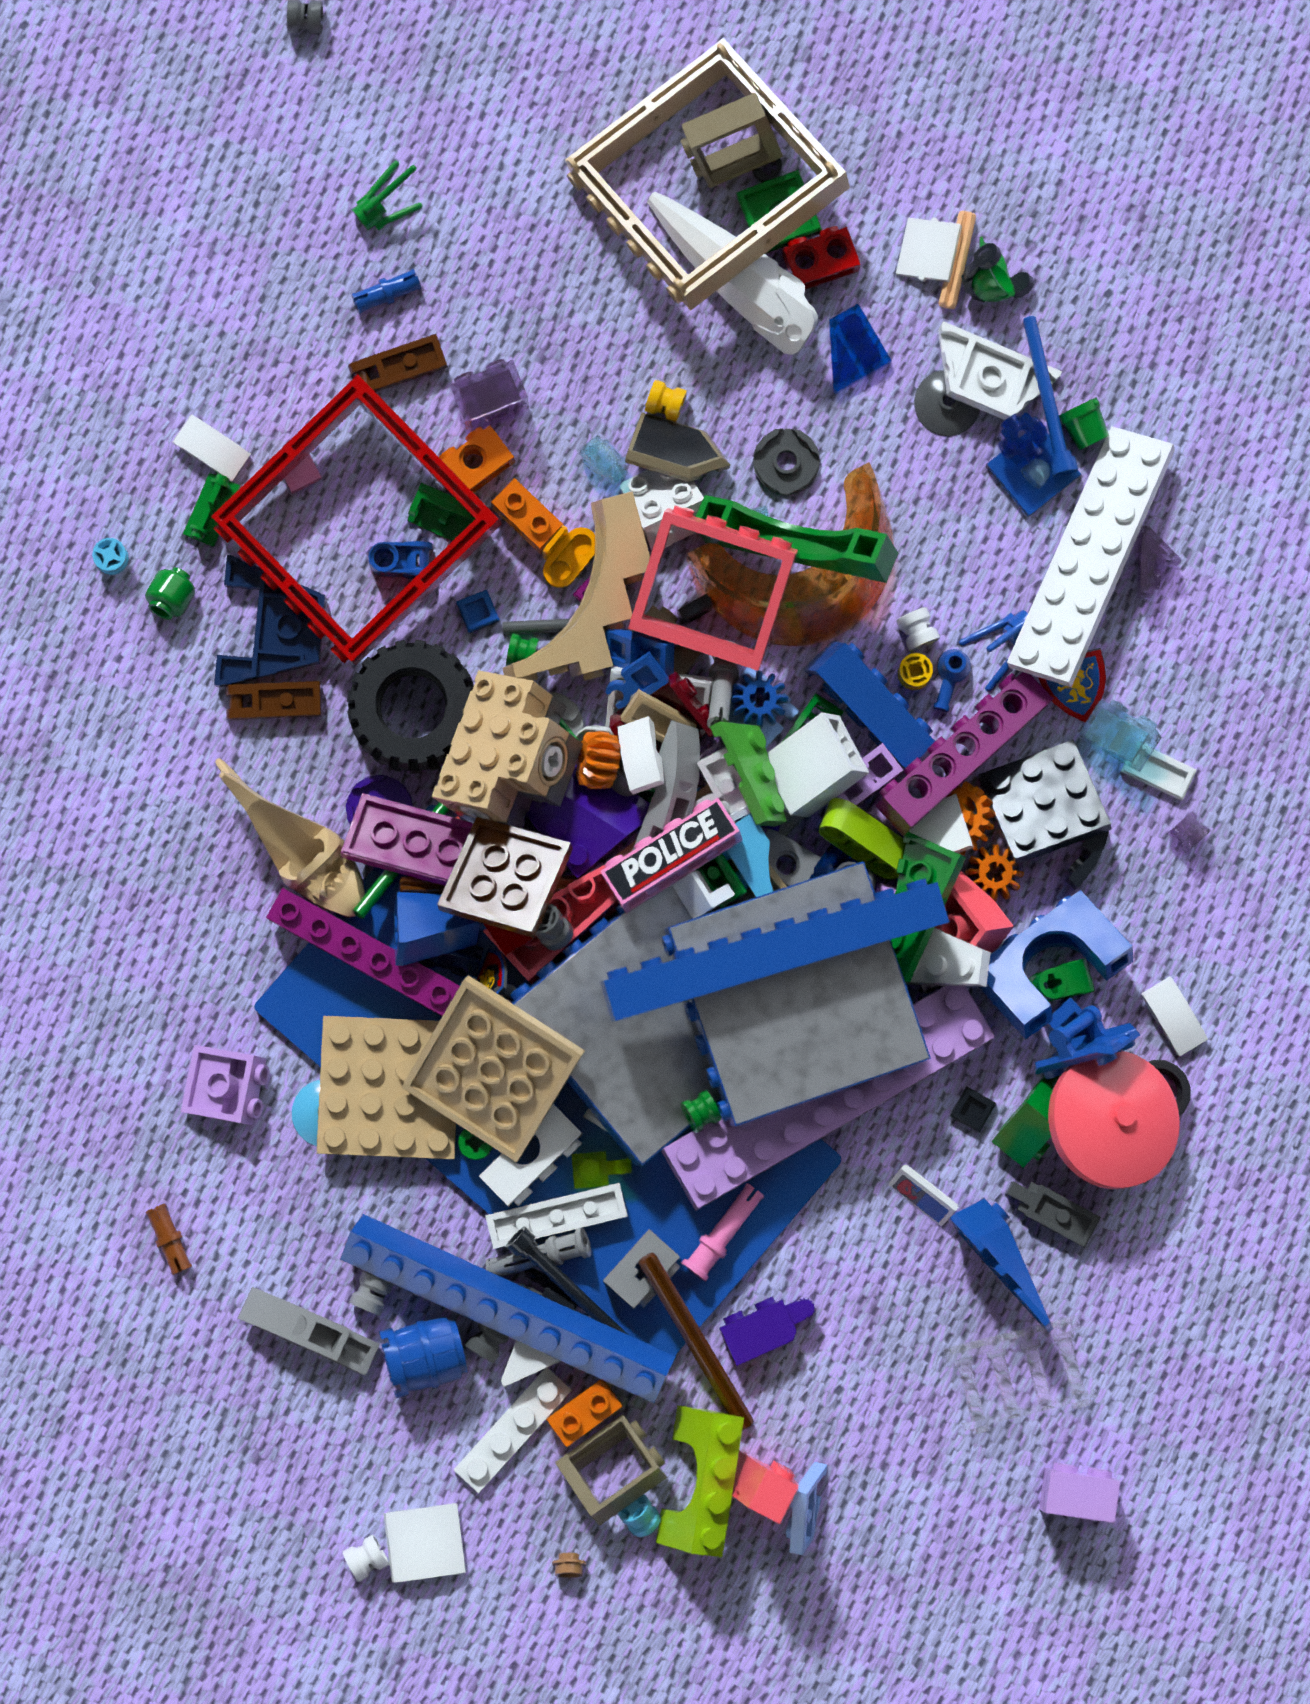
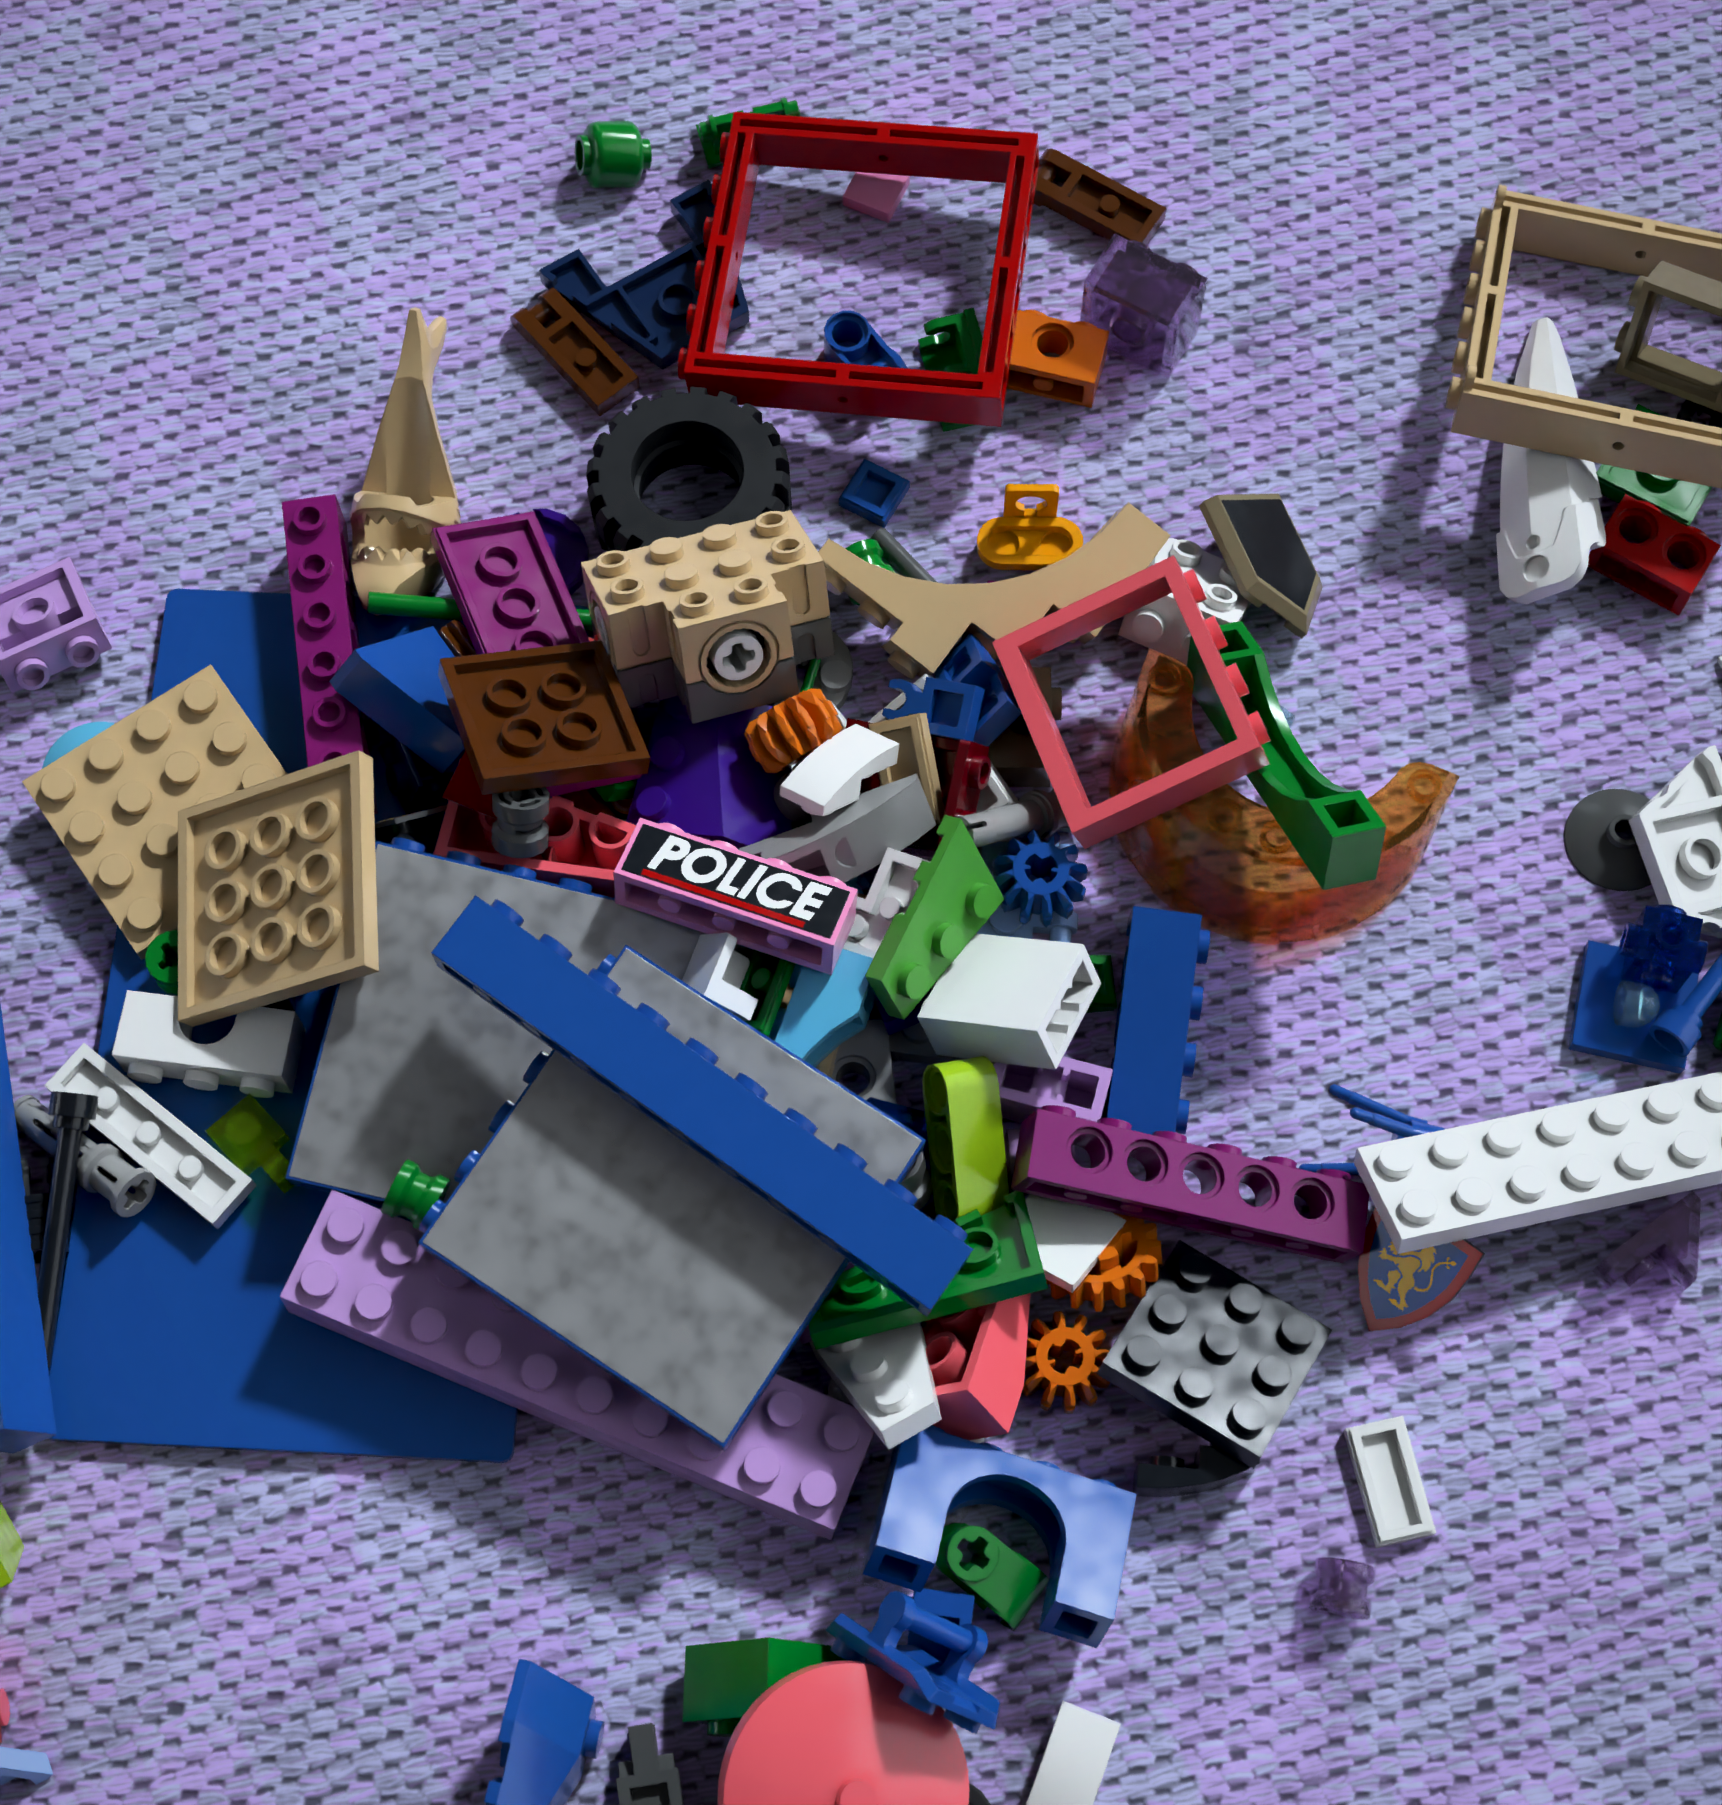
camera: 55 degrees right, 15 degrees down
medium azure wheel [92,538,129,575] -> none
white slope [172,415,251,482] -> none
blue pin [351,269,422,314] -> none
green plant [352,161,423,231] -> none
orange brick [491,478,563,555] -> none
clear light blue brick [579,435,629,486] -> none
light grey brick [603,1229,680,1308] -> none
reddish brown axle [639,1253,754,1431] -> none
yellow wheel [644,379,687,422] -> none
black tile [677,594,713,625] -> none
bright pink pin [681,1183,764,1282] -> none
dark purple hinge [719,1296,815,1366] -> none
dark grey tile [753,428,820,495] -> none
clear blue wing [829,304,892,394] -> none
slope [889,1164,959,1226] -> none
white wheel [896,607,940,652] -> none
yellow wheel [897,653,933,691] -> none
blue bar [933,649,971,712] -> none
black tile [950,1086,996,1133] -> none
clear light blue brick [1079,700,1162,772] -> none

